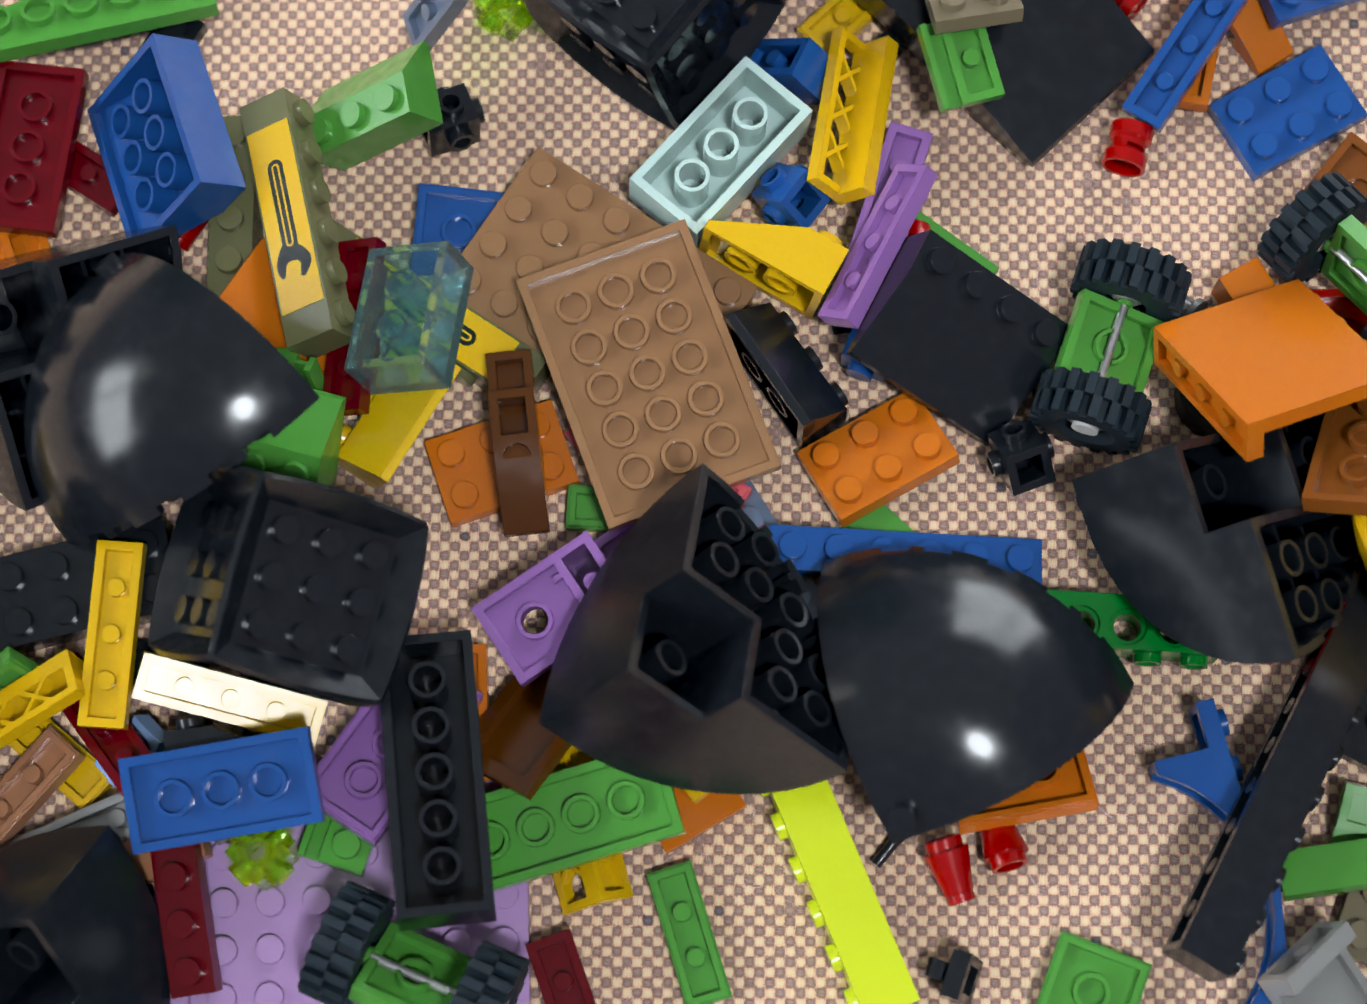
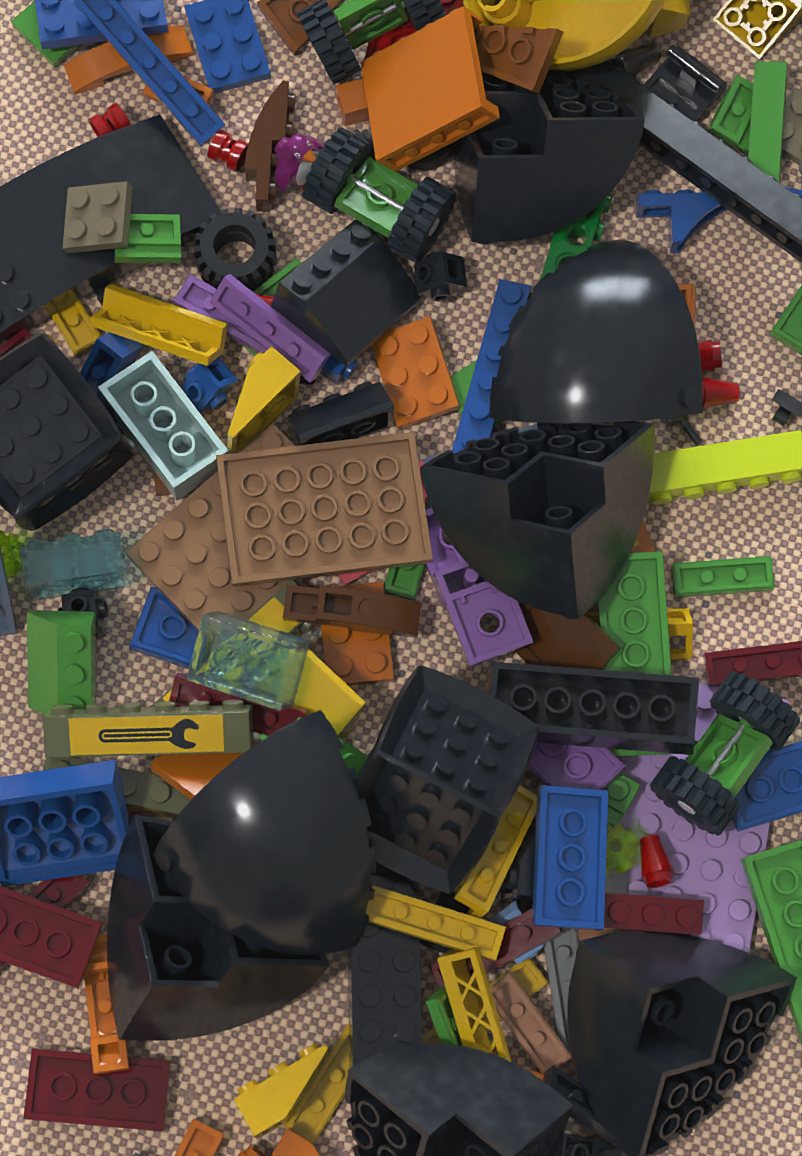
camera: 85 degrees left, 0 degrees up
none -> clear light blue brick [19,529,131,601]
none -> black tyre [194,208,277,292]
none -> reddish brown slope [244,81,295,212]
none -> magenta animal [274,134,324,192]
none -> red cone [639,835,675,888]

